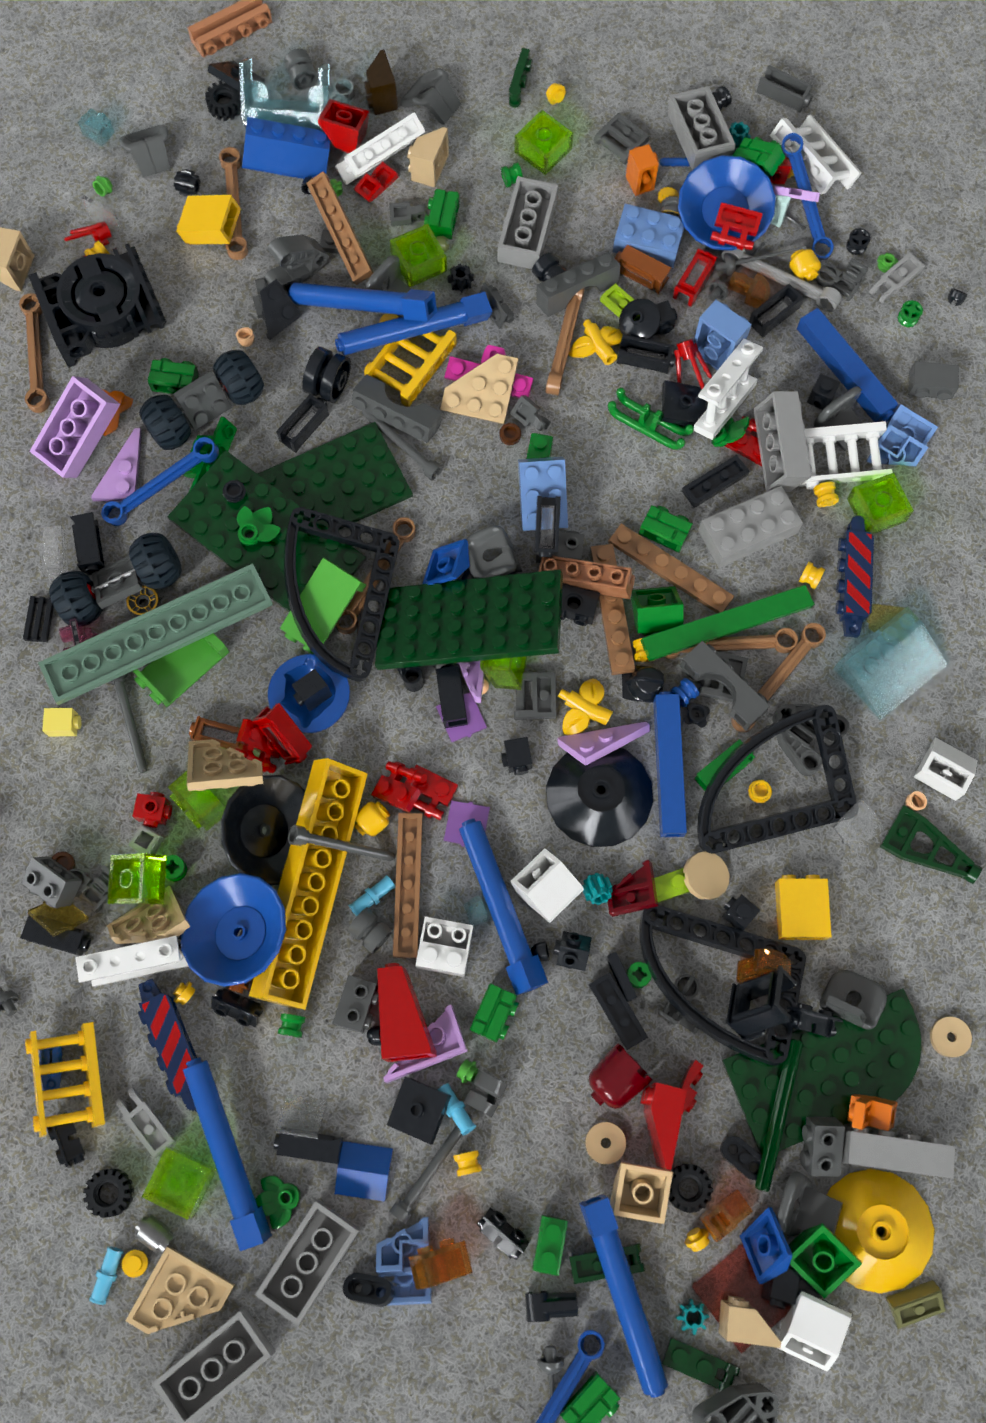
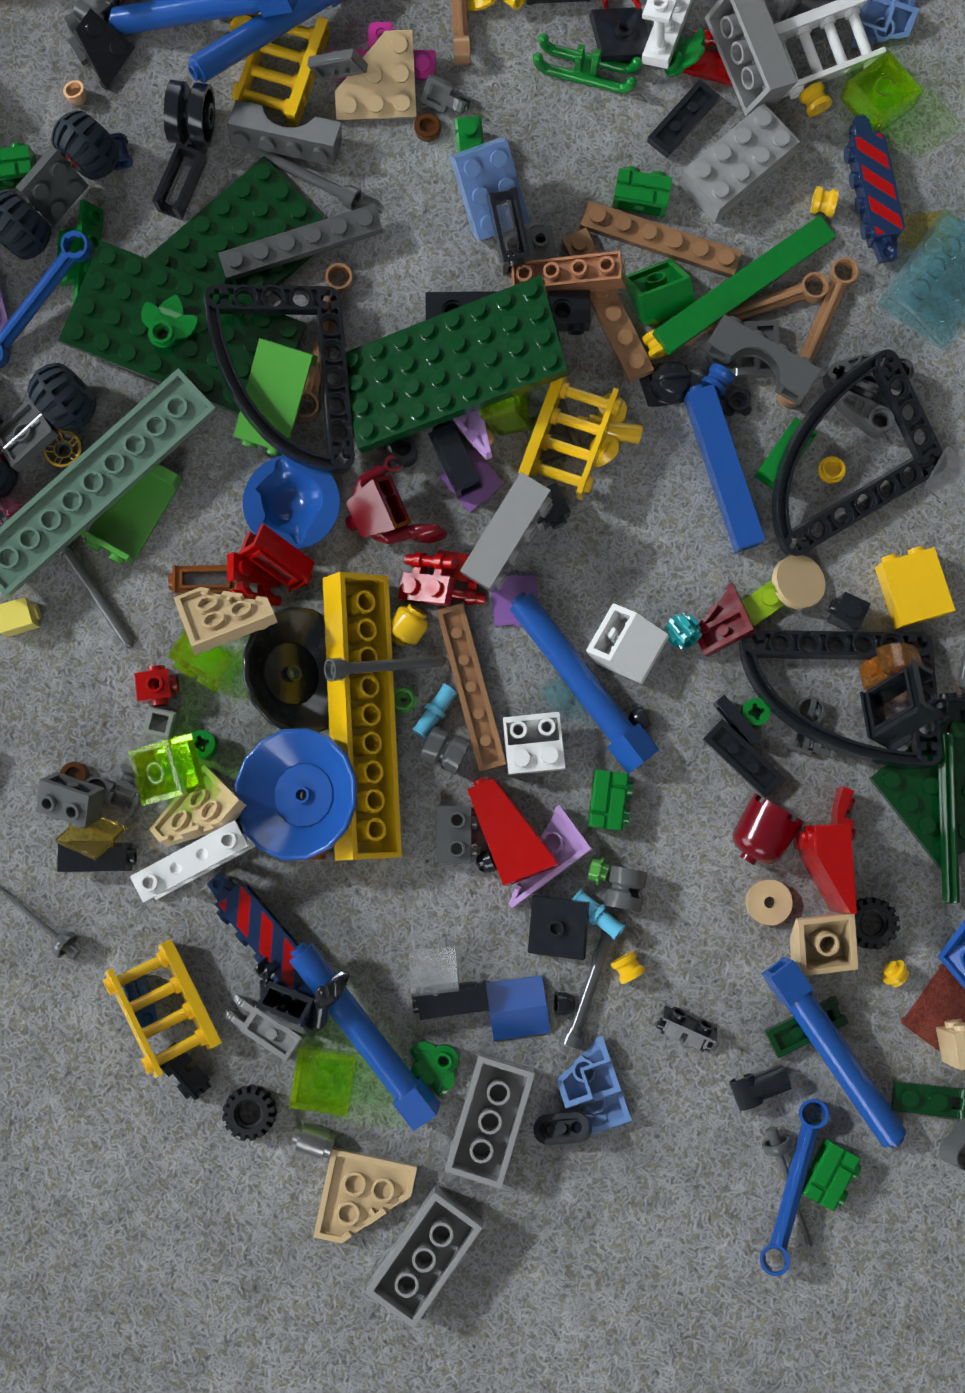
camera: 15 degrees left, 10 degrees up
medium azure pin [89,1246,124,1305] -> none
yellow plate [122,1250,148,1278] -> none
yellow plate [173,981,196,1005] -> none
black hinge [211,988,264,1027] -> none
black plate [223,480,246,503] -> none
green wheel [277,1013,306,1038] -> none
black brick [292,669,333,712] -> none
clear orange brick [408,1238,473,1290] -> none
blue slope [422,539,470,585] -> none
dark grey piece [466,525,523,579] -> none
green brick [532,1214,568,1276] -> none
black dish [546,748,653,847] -> none
black brick [553,931,592,971] -> none
lavender wing [557,722,650,766] -> none
teal gear [675,1298,710,1335] -> none
clear orange brick [699,1189,753,1242] -> none
black plate [720,1136,762,1180] -> none
none -> dark blue bush [110,133,133,170]
none -> dark grey plate [218,204,383,282]
none -> black torso [255,957,349,1038]
none -> dark grey plate [307,48,368,81]
none -> dark red torso [345,455,447,545]
none -> bright green plate [394,687,417,714]
none -> light grey brick [460,472,553,593]
none -> yellow fence [518,376,623,500]
none -> black hinge [554,992,576,1015]

